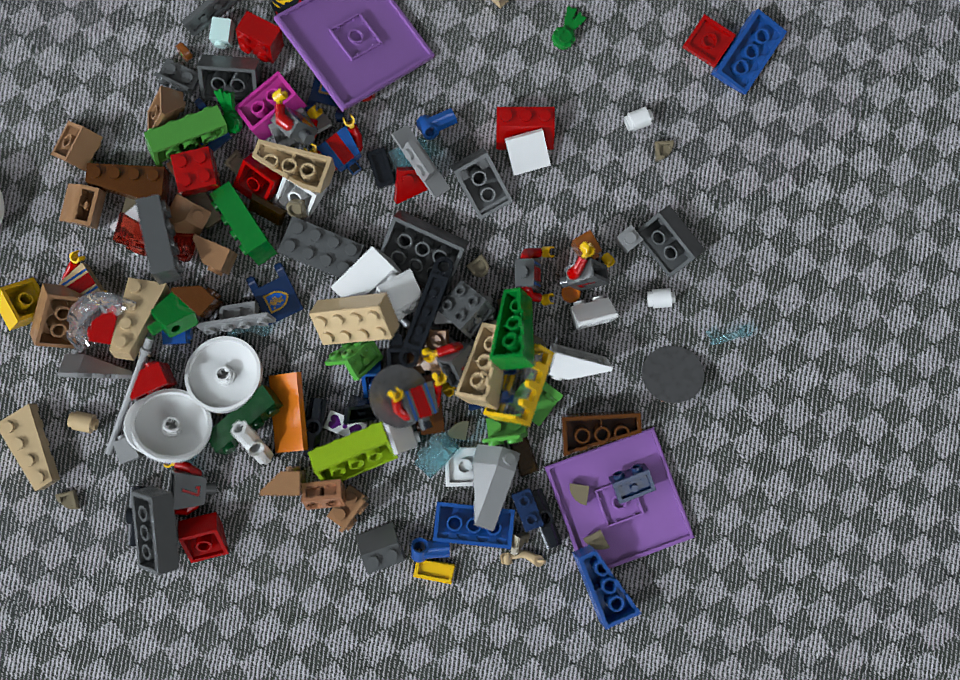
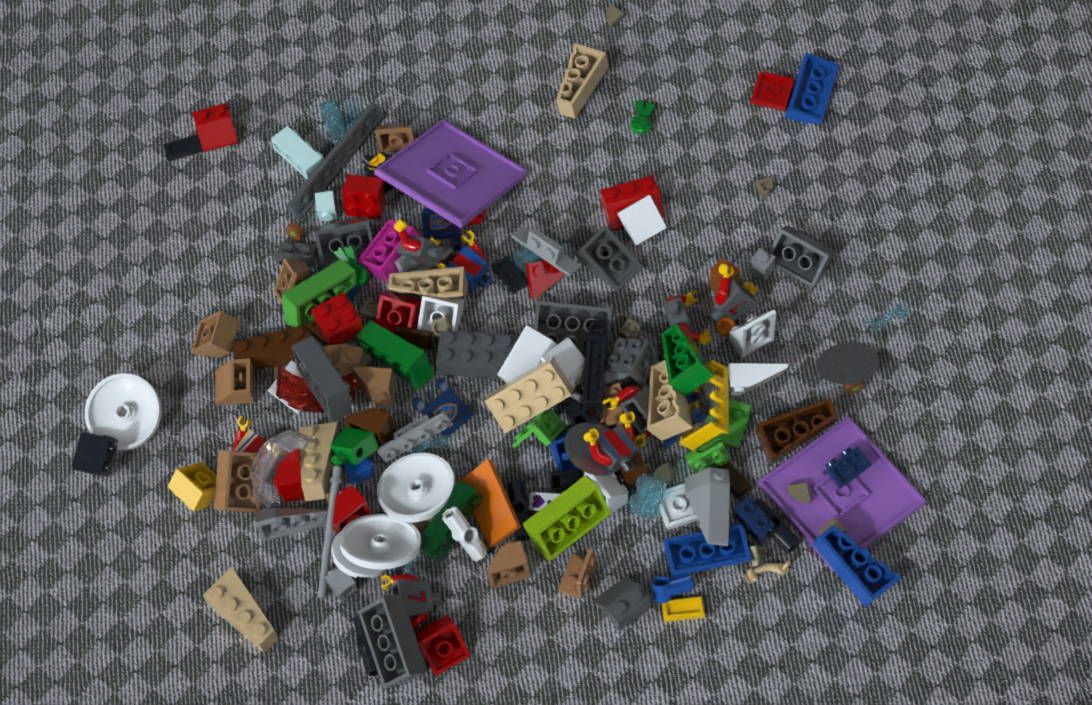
camera: 15 degrees left, 25 degrees down
dark tan tile [55,490,80,510] -> none
tan brick [67,411,99,434] -> none
nougat brick [301,479,346,510] -> none
blue piece [416,108,457,140] -> none
white brick [624,107,654,131] -> none
white brick [647,288,675,309] -> none

